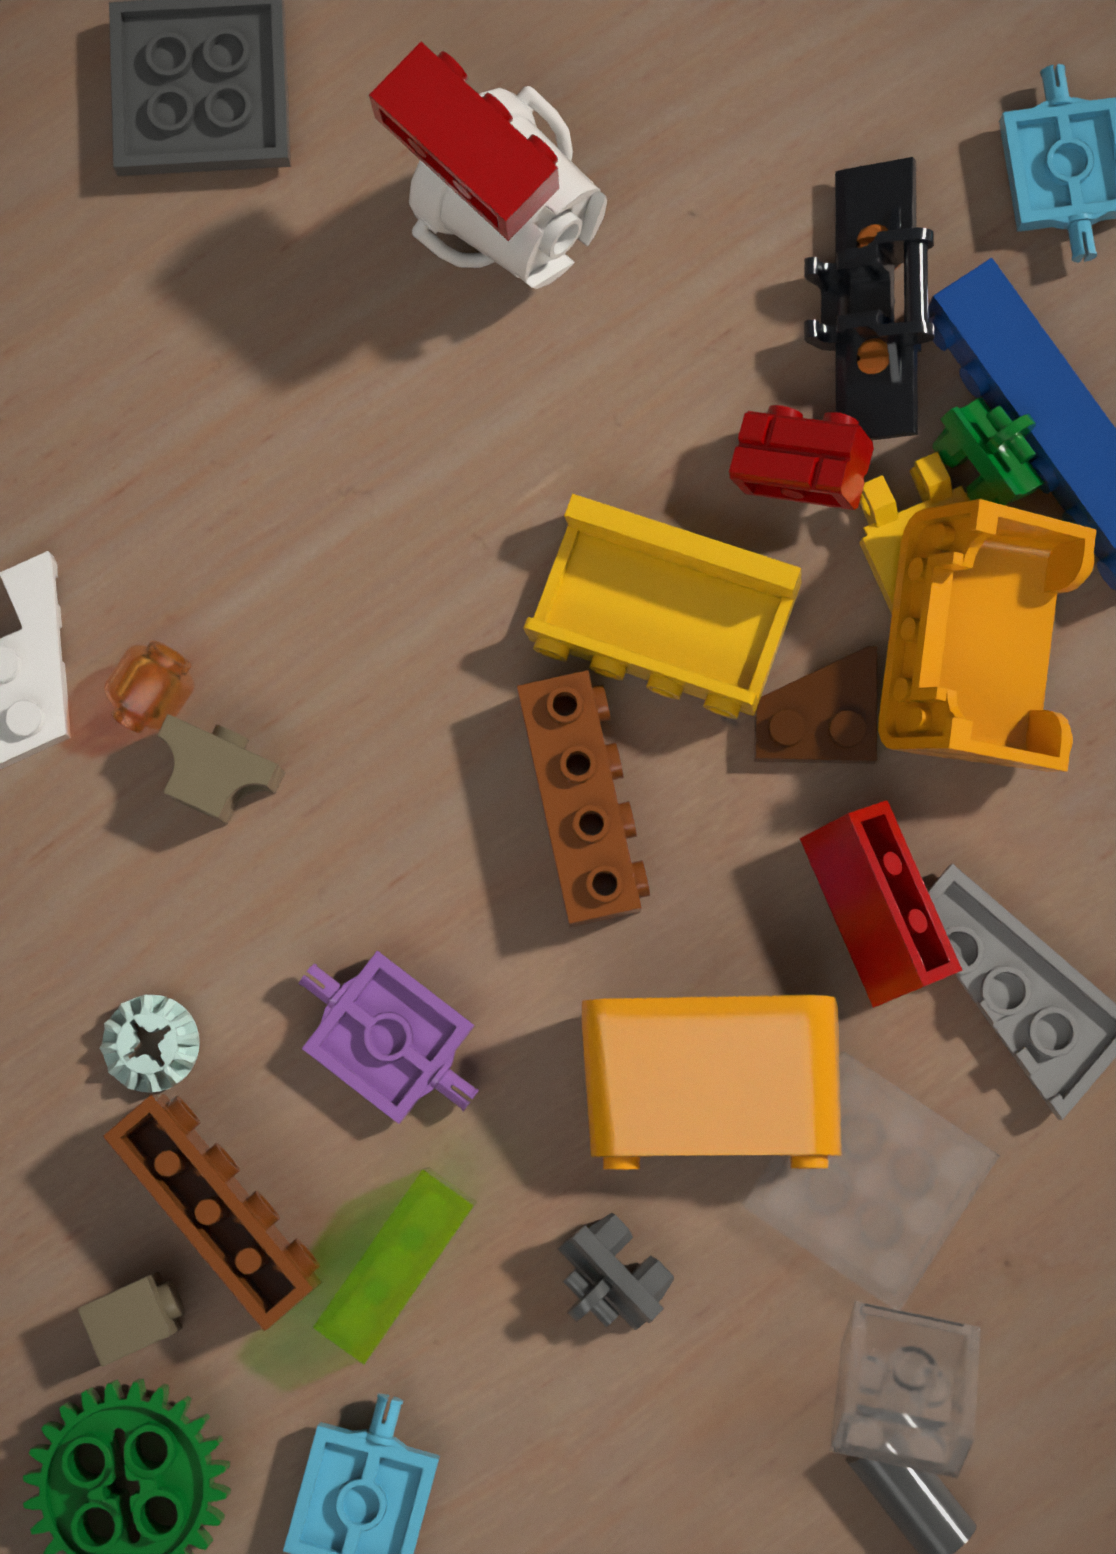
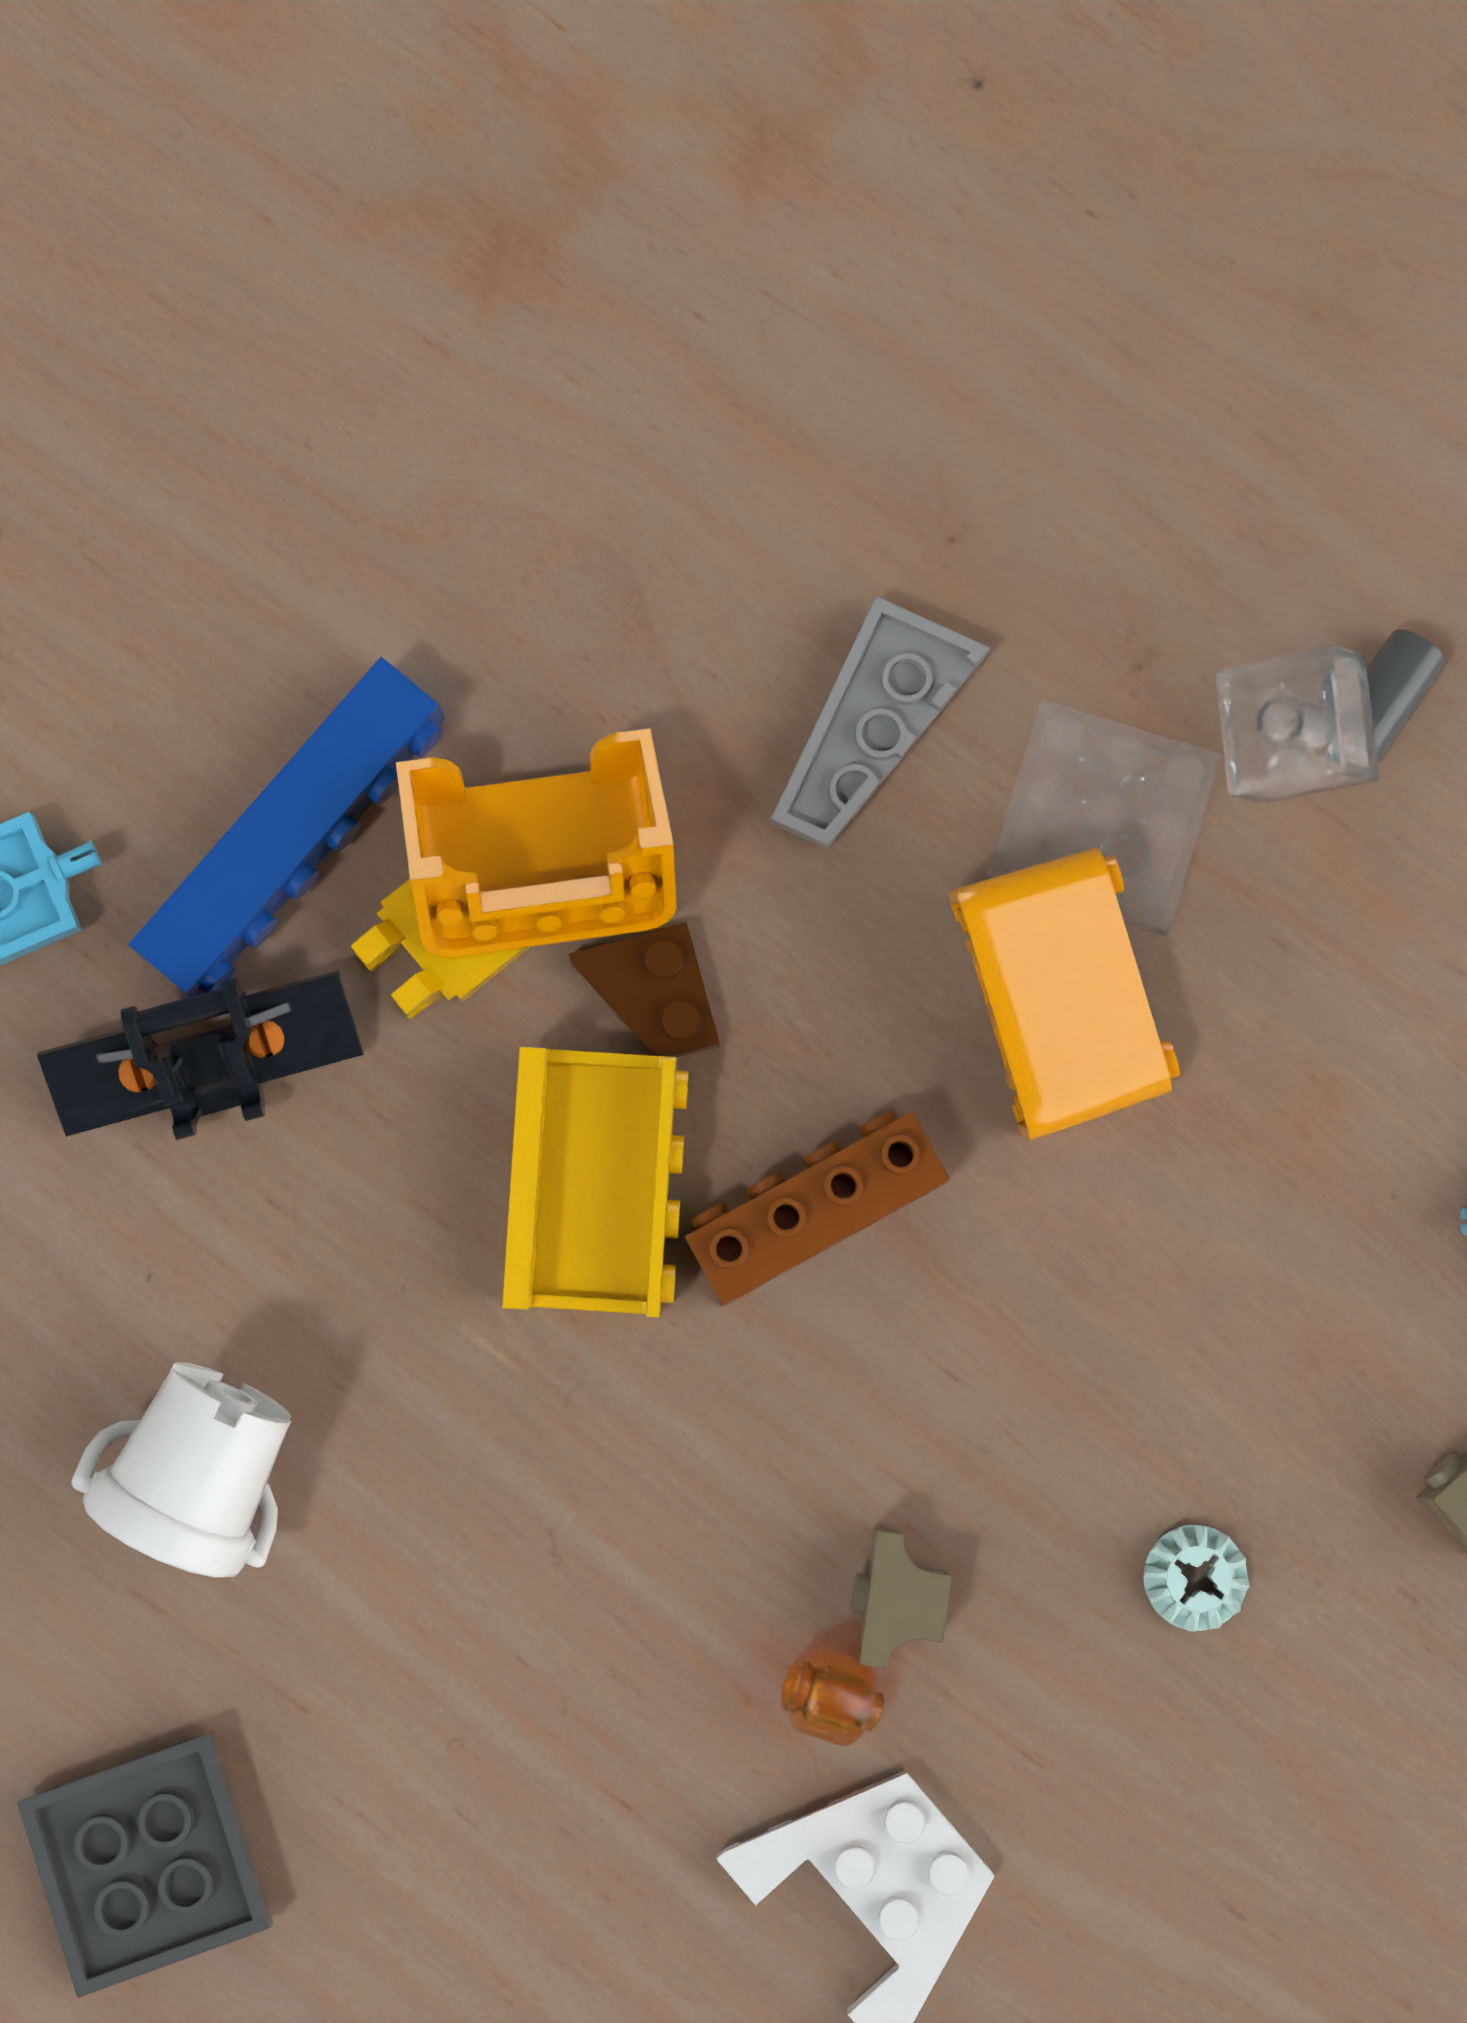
camera: 115 degrees left, 0 degrees up
dark orange brick [103,1094,322,1332] -> none
medium lavender plate [299,951,479,1124] -> none
clear neon green brick [313,1167,477,1365] -> none
red brick [369,41,559,241] -> none
dark grey hips [558,1213,674,1330] -> none
red brick [729,405,874,510] -> none
red brick [799,800,962,1008] -> none
green hips [932,398,1044,505] -> none

